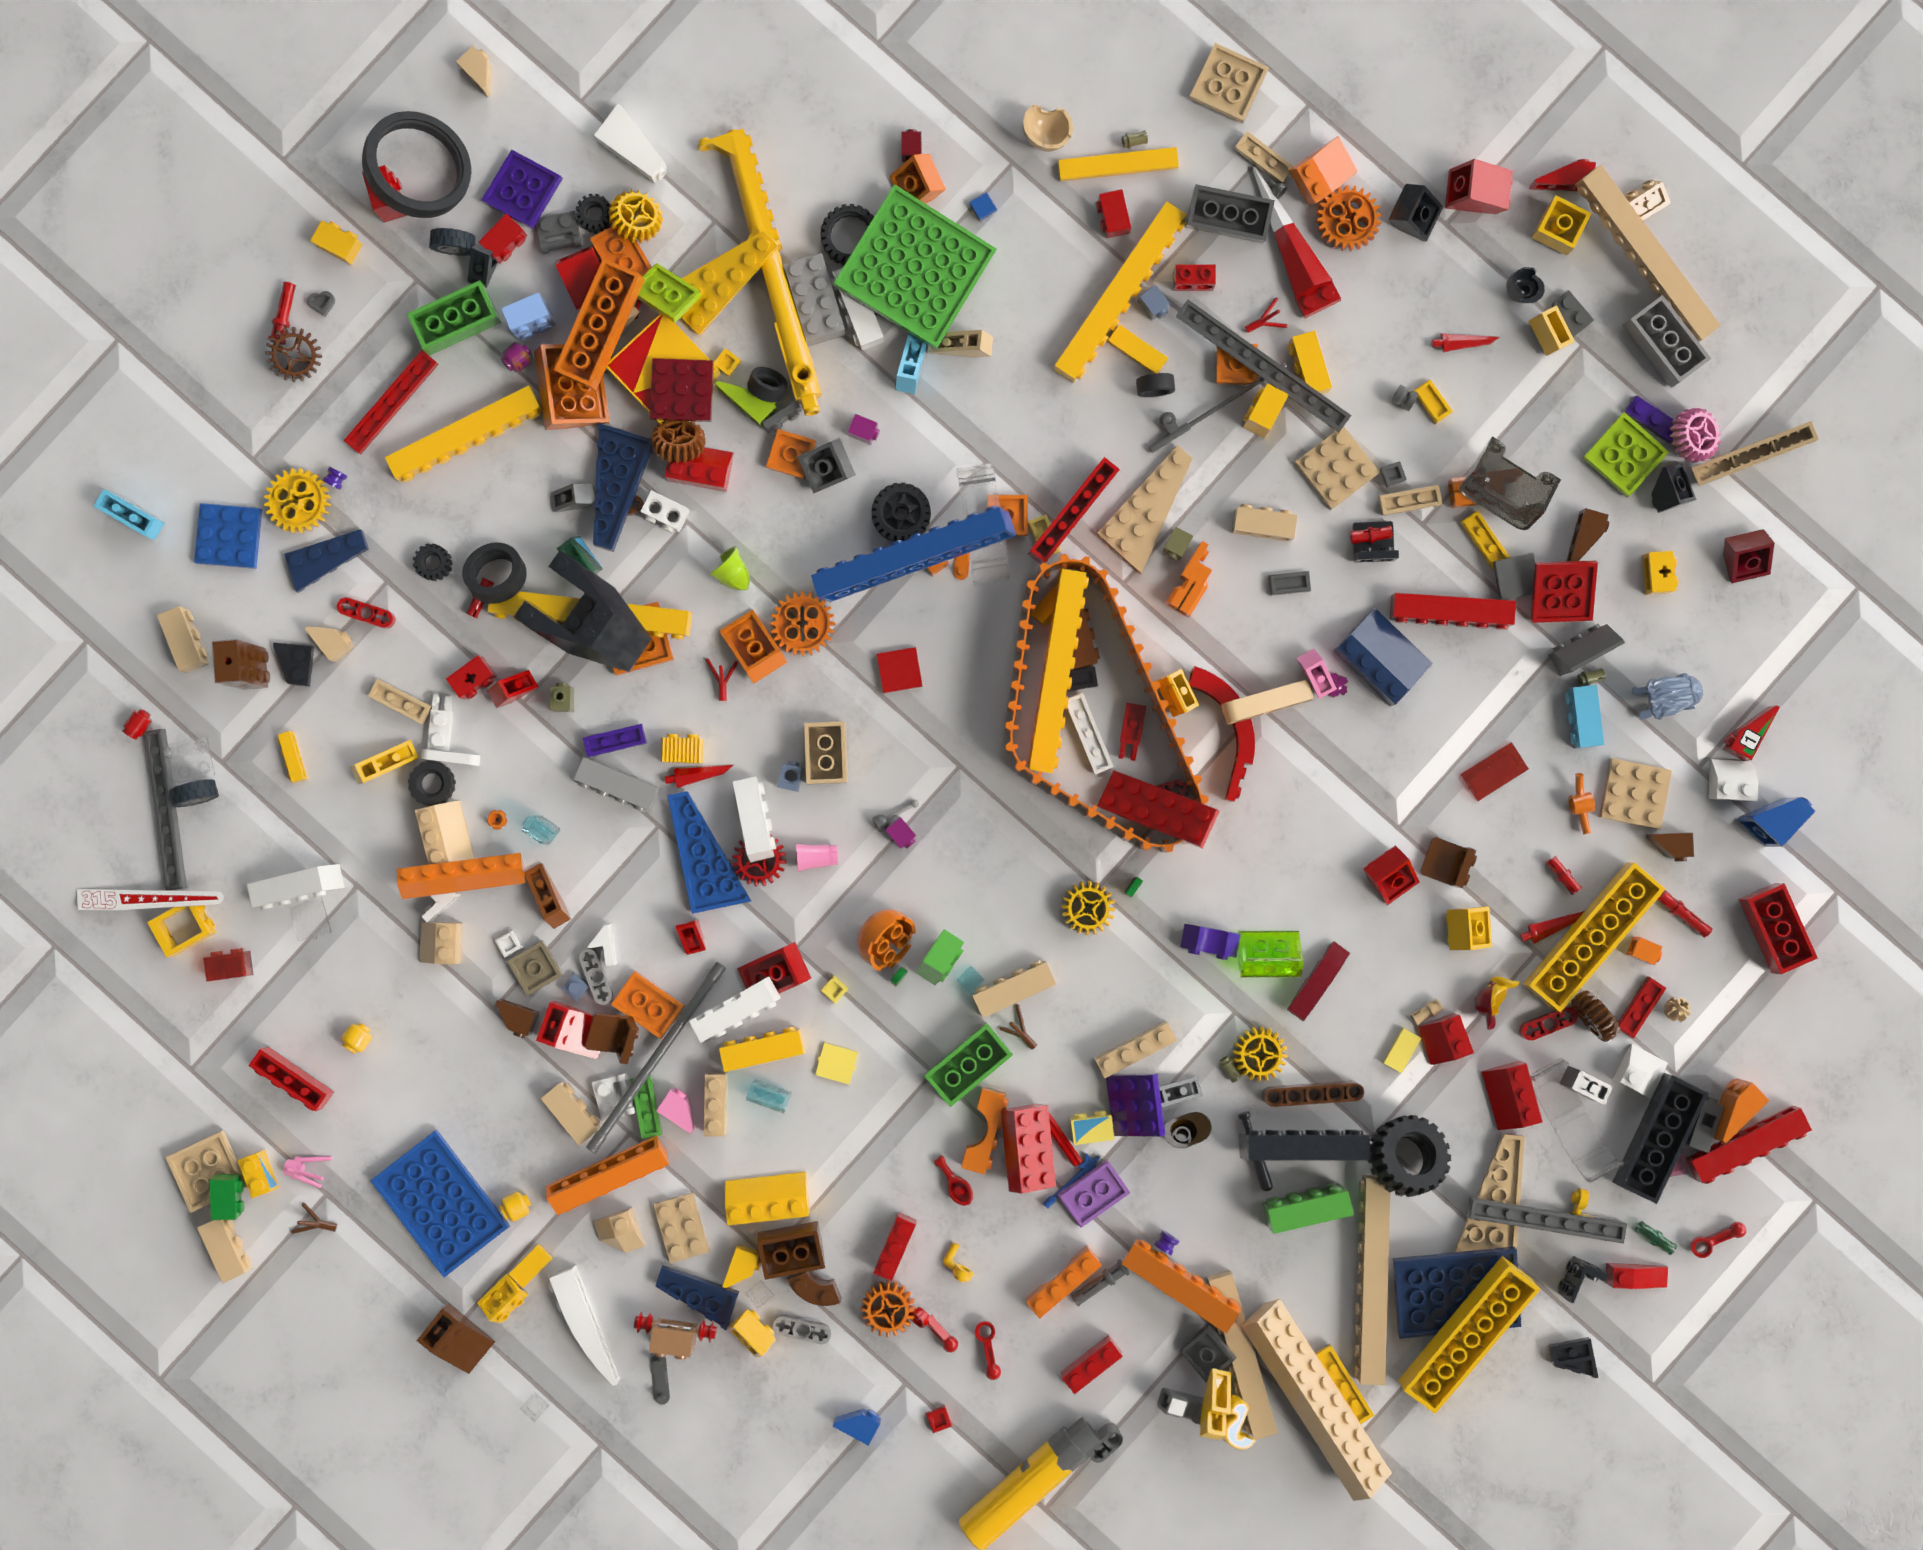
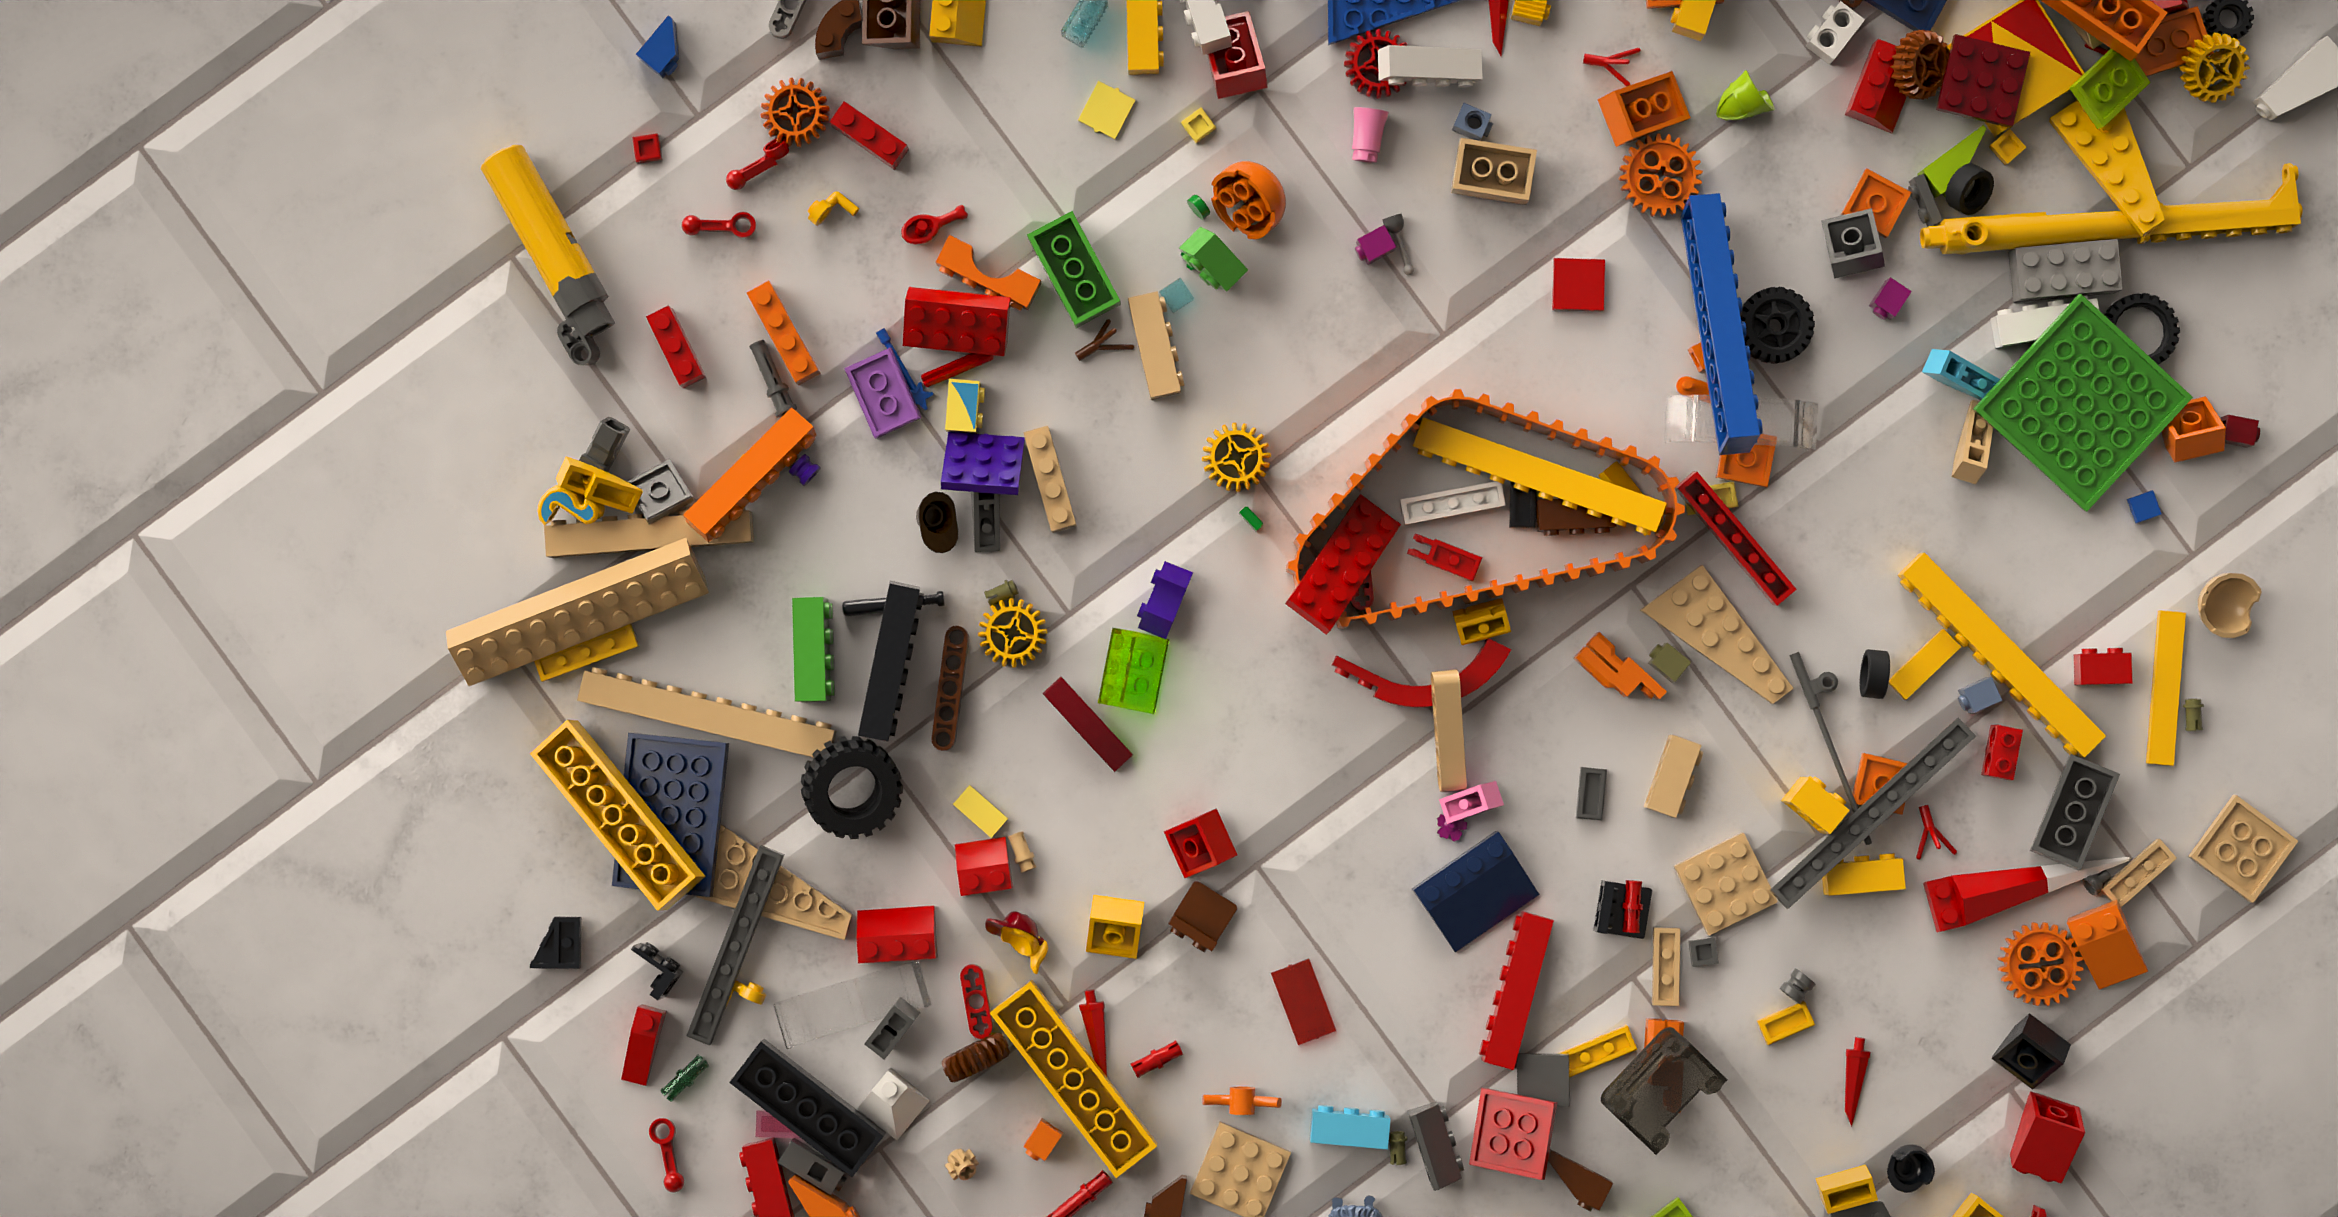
camera: 100 degrees right, 0 degrees up
red tile [1618,976,1667,1039] -> none

